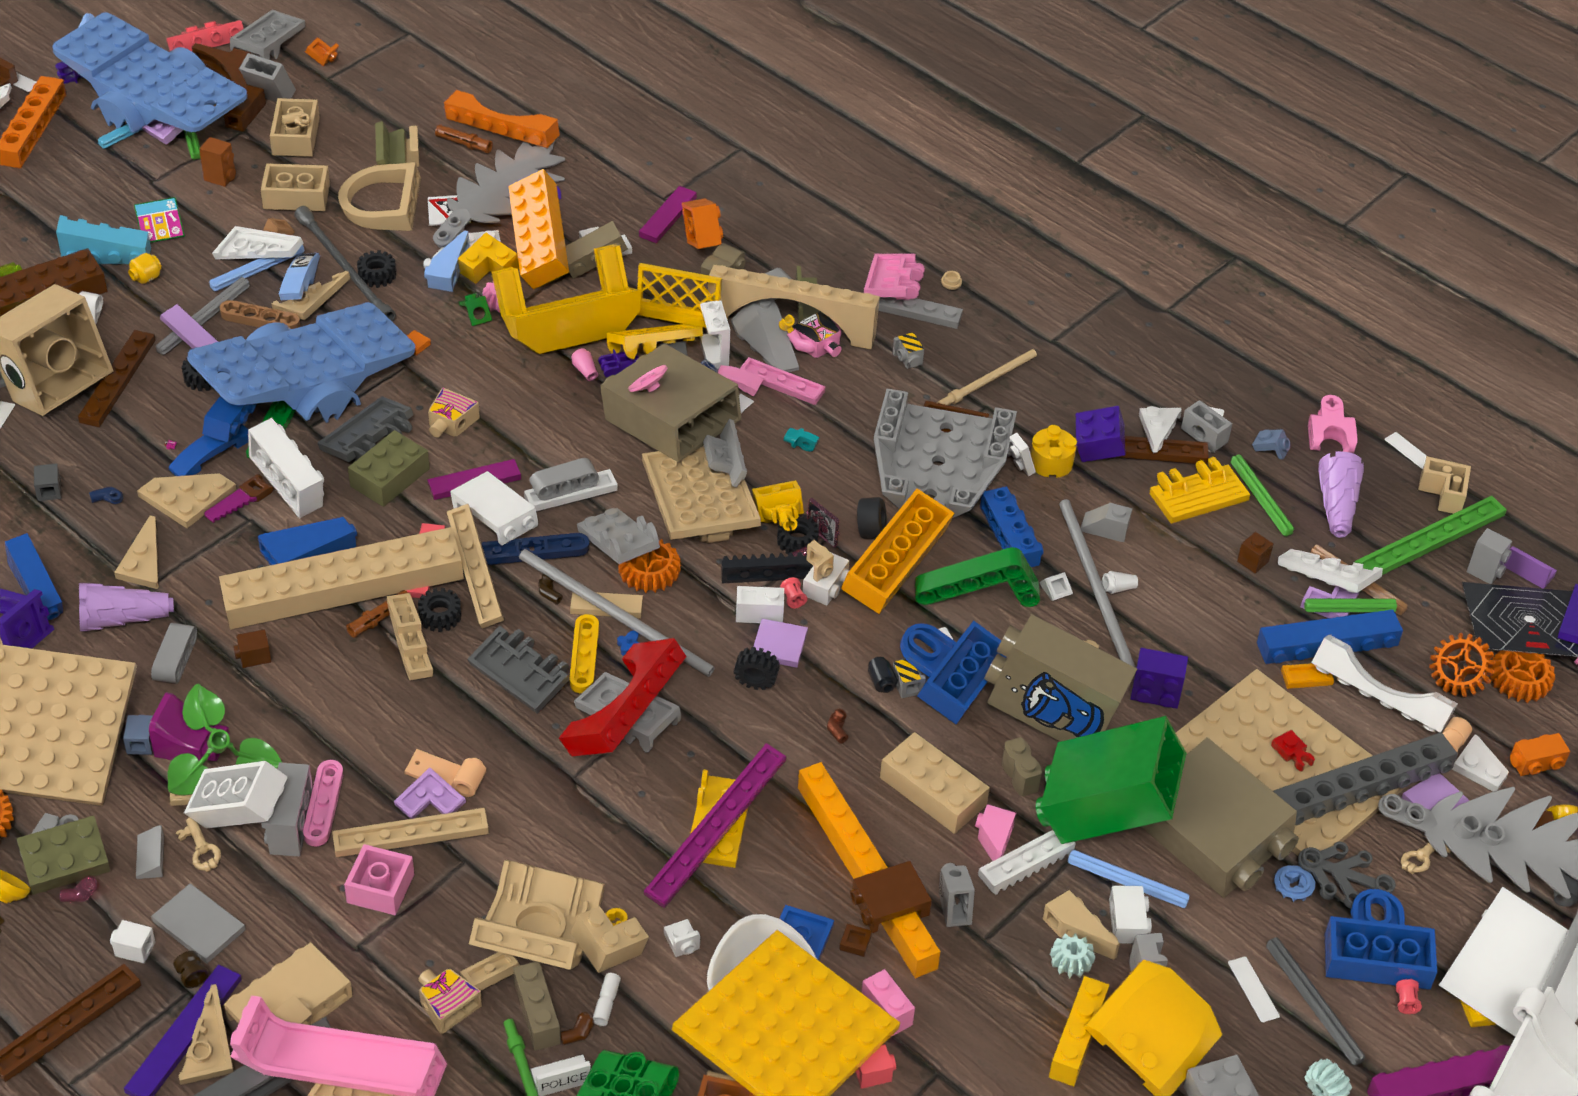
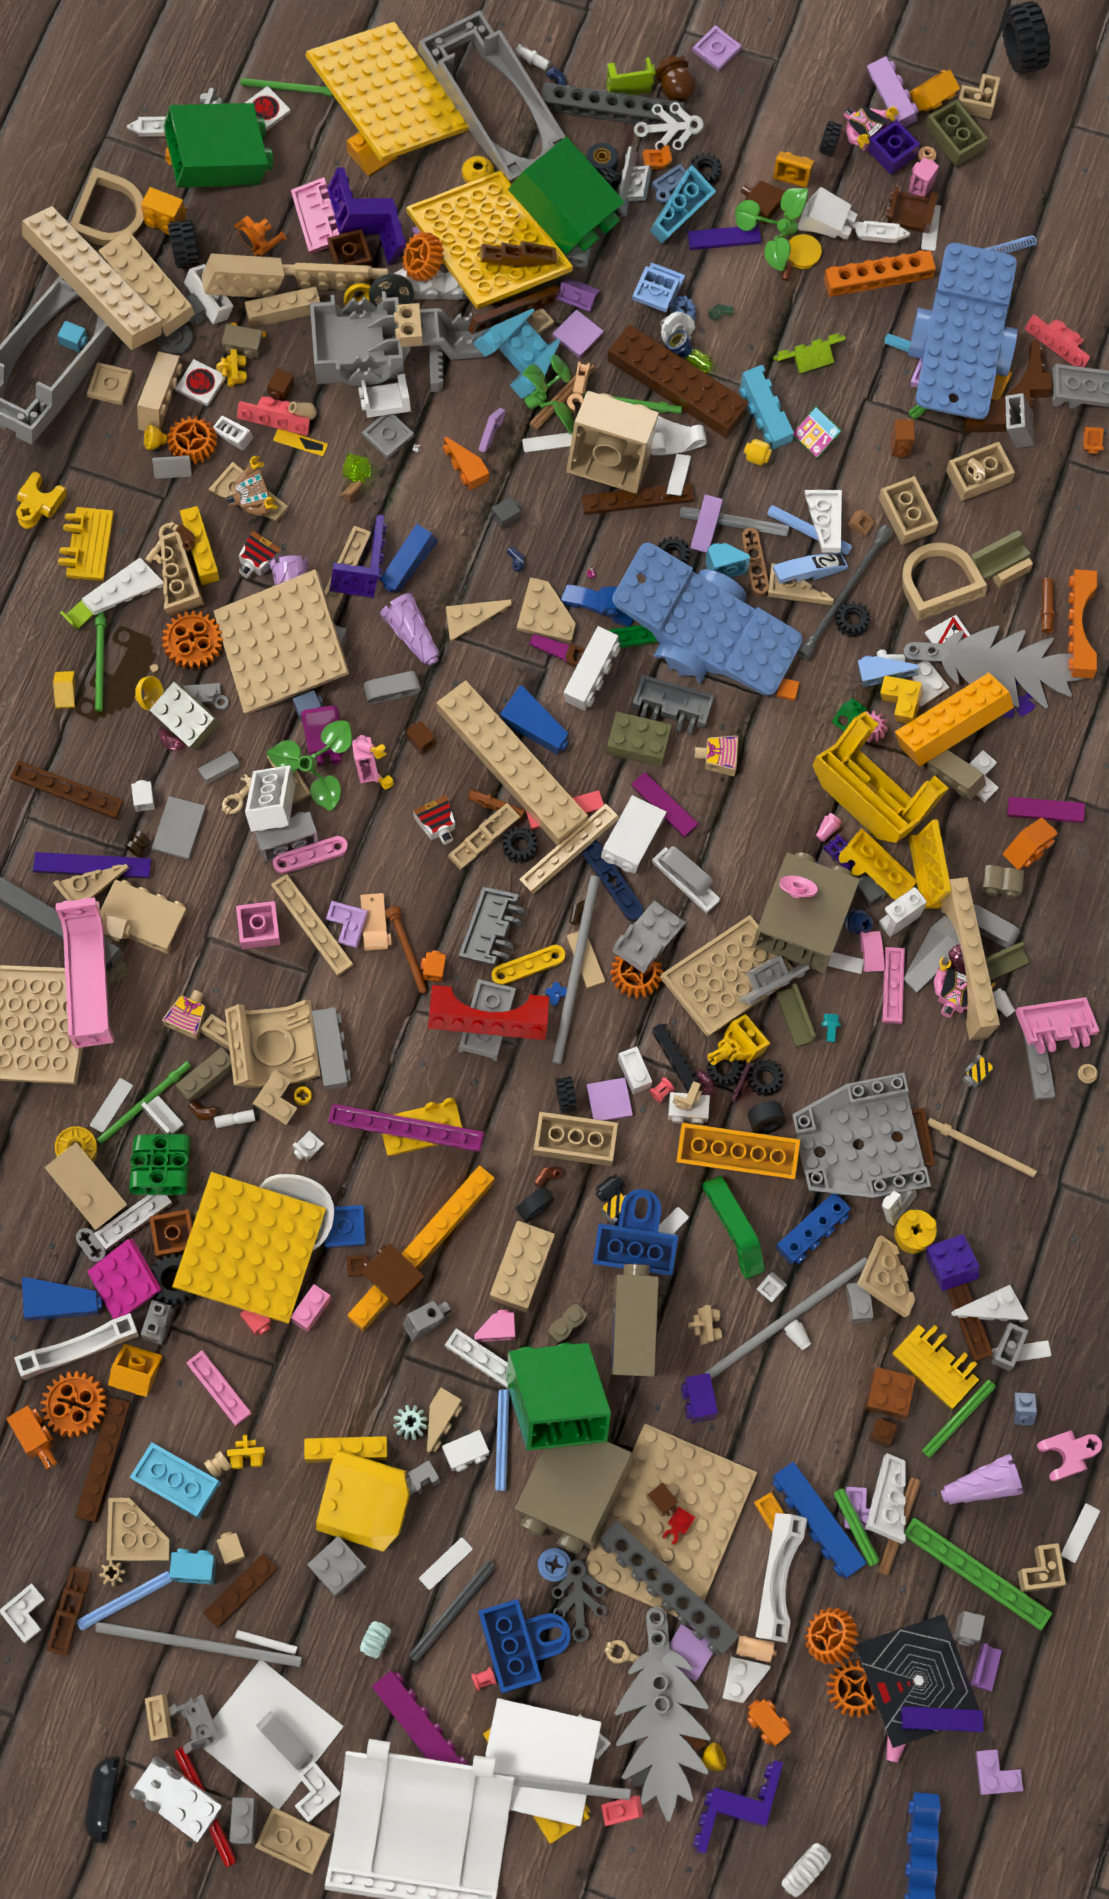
camera: 65 degrees right, 25 degrees up
none -> light grey brick [312,1007,351,1091]
none -> bright pink torso [352,735,394,790]
none -> dark orange piece [385,906,427,994]
none -> torso [413,795,455,845]
none -> orange brick [420,951,446,982]
none -> black tyre [516,1187,555,1222]
none -> tan brick [533,1112,618,1167]
none -> reddish brown brick [646,1482,679,1517]
none -> white sticker [667,454,691,496]
none -> medium azure slope [705,543,750,578]
none -> black tyre [747,1059,783,1097]
none -> lime bracket [773,333,846,373]
none -> olive panel [776,983,816,1048]
none -> tan plate [857,1235,915,1318]
none -> dark orange brick [865,1367,916,1420]
none -> clear pink beam [948,944,966,974]

